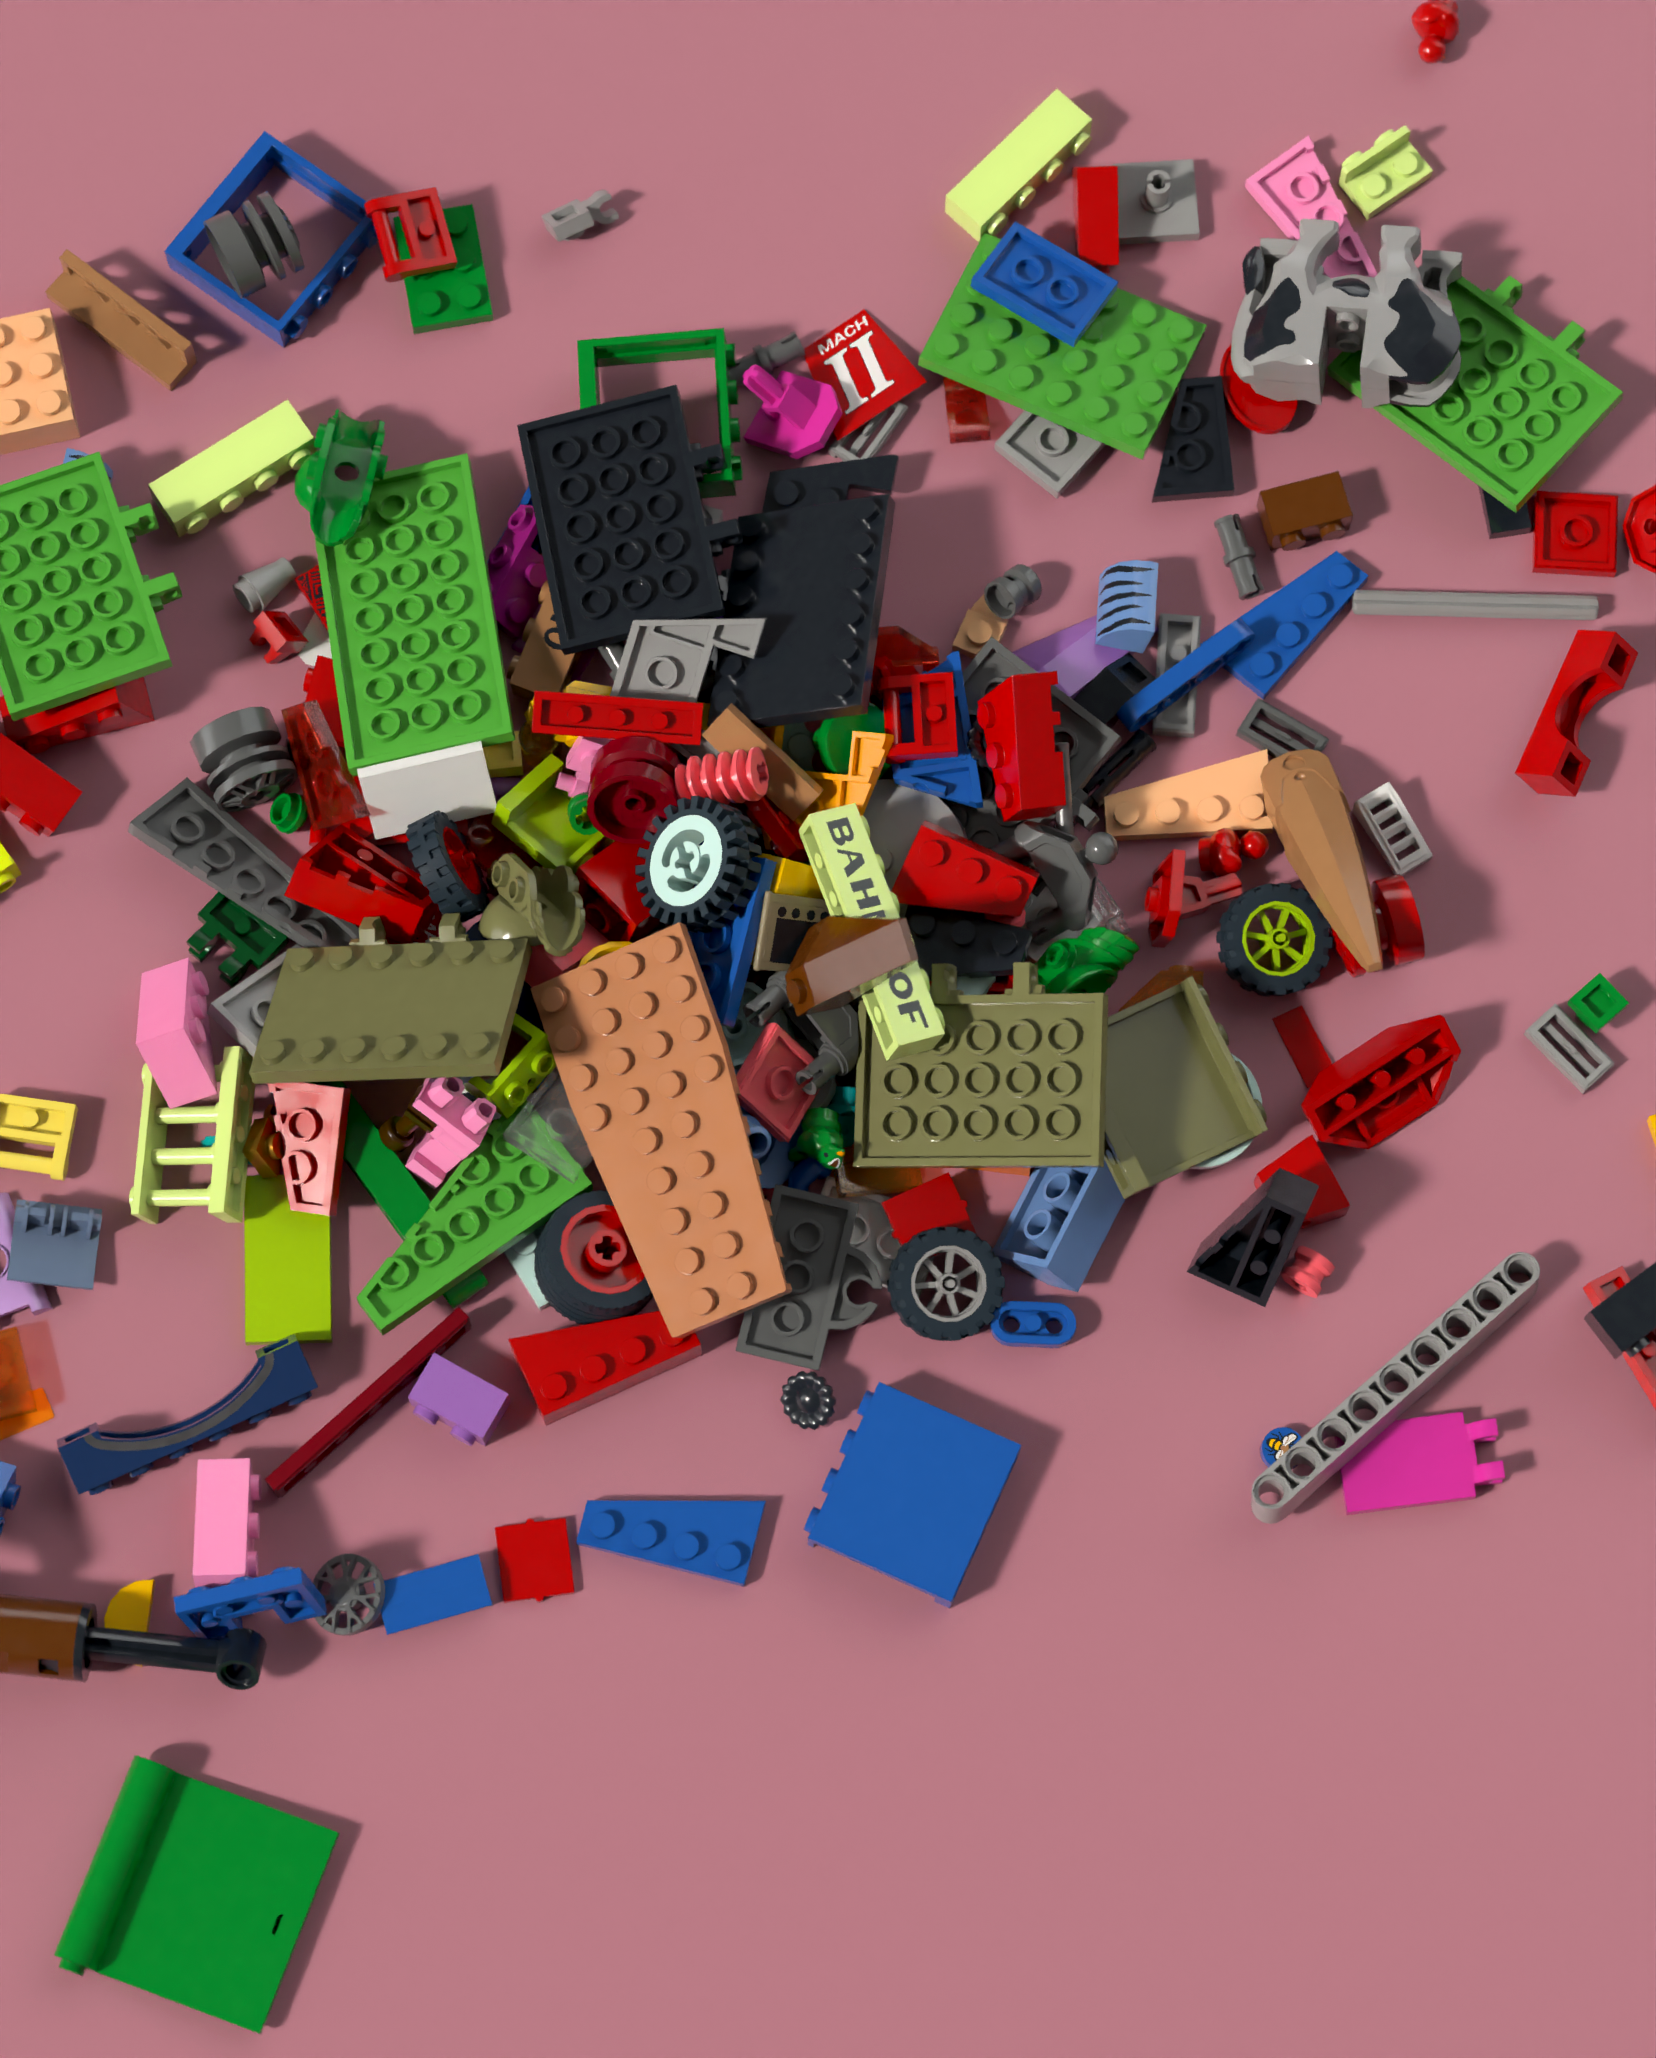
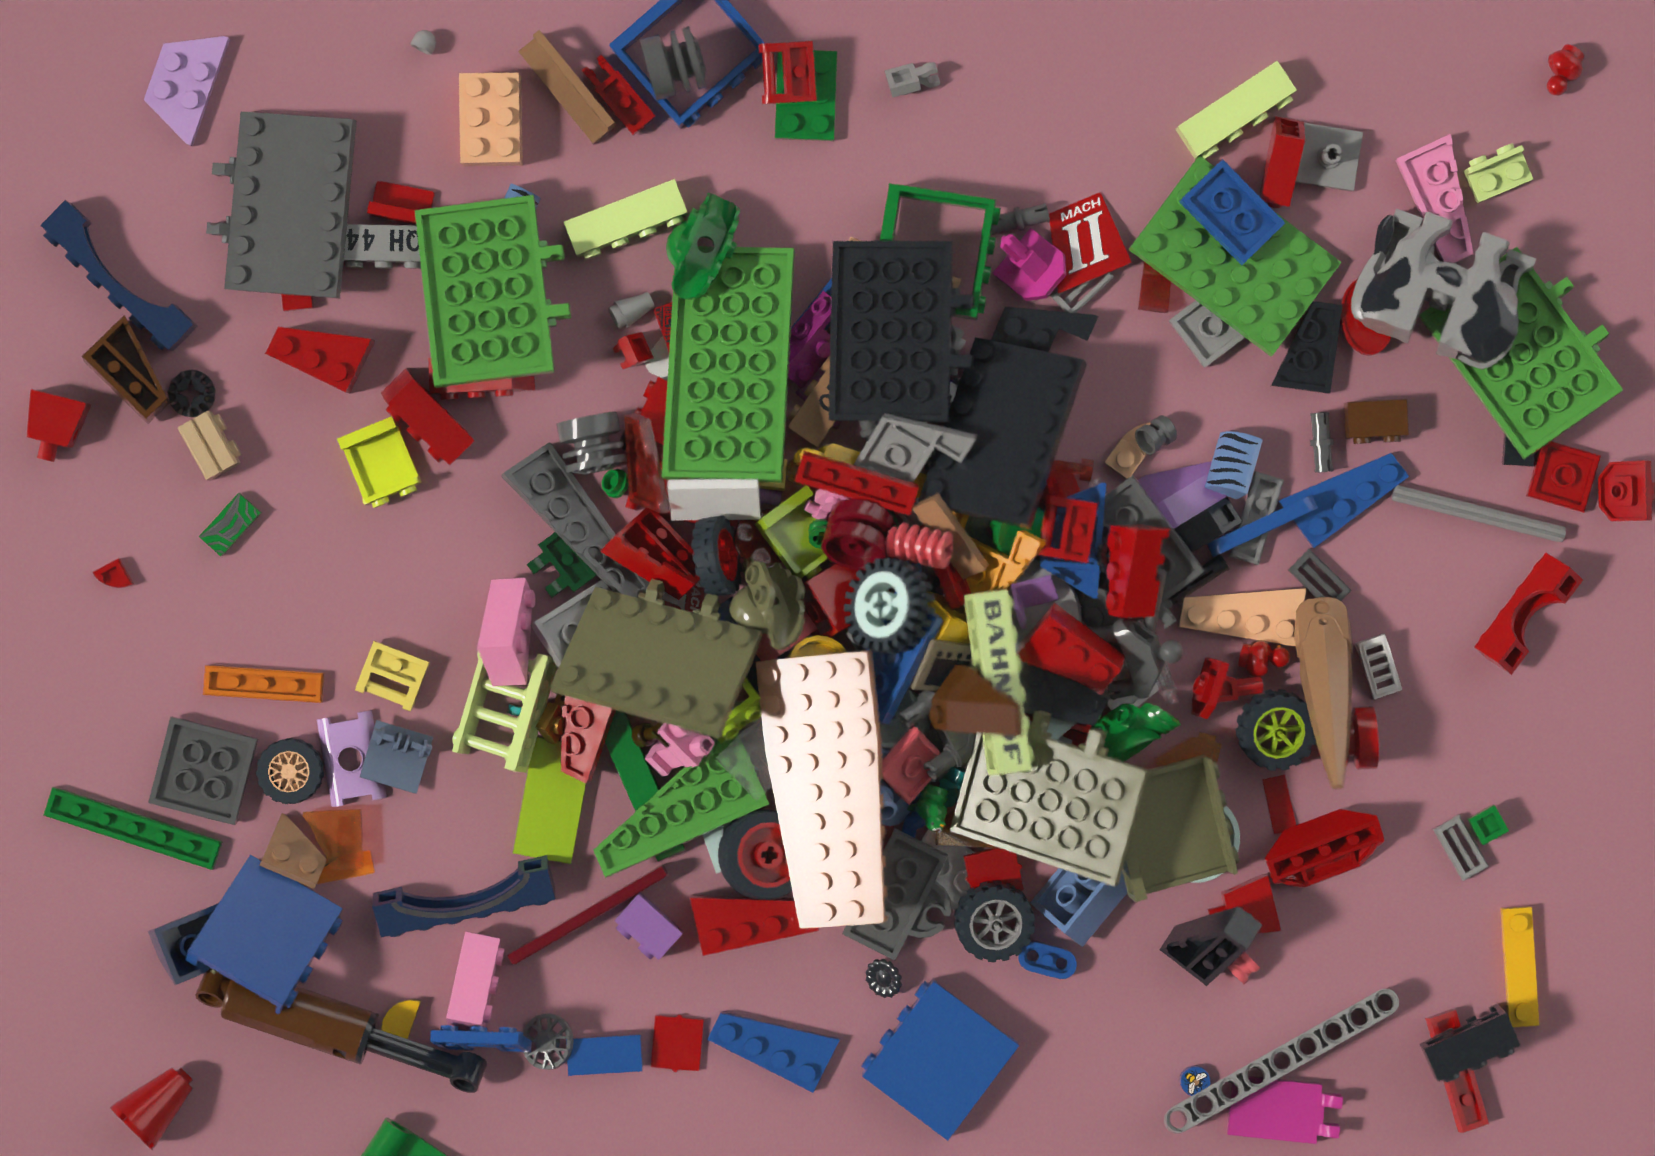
camera: 15 degrees right, 15 degrees up
none -> red hinge [582,55,656,136]
none -> medium lavender bracket [1011,575,1058,629]

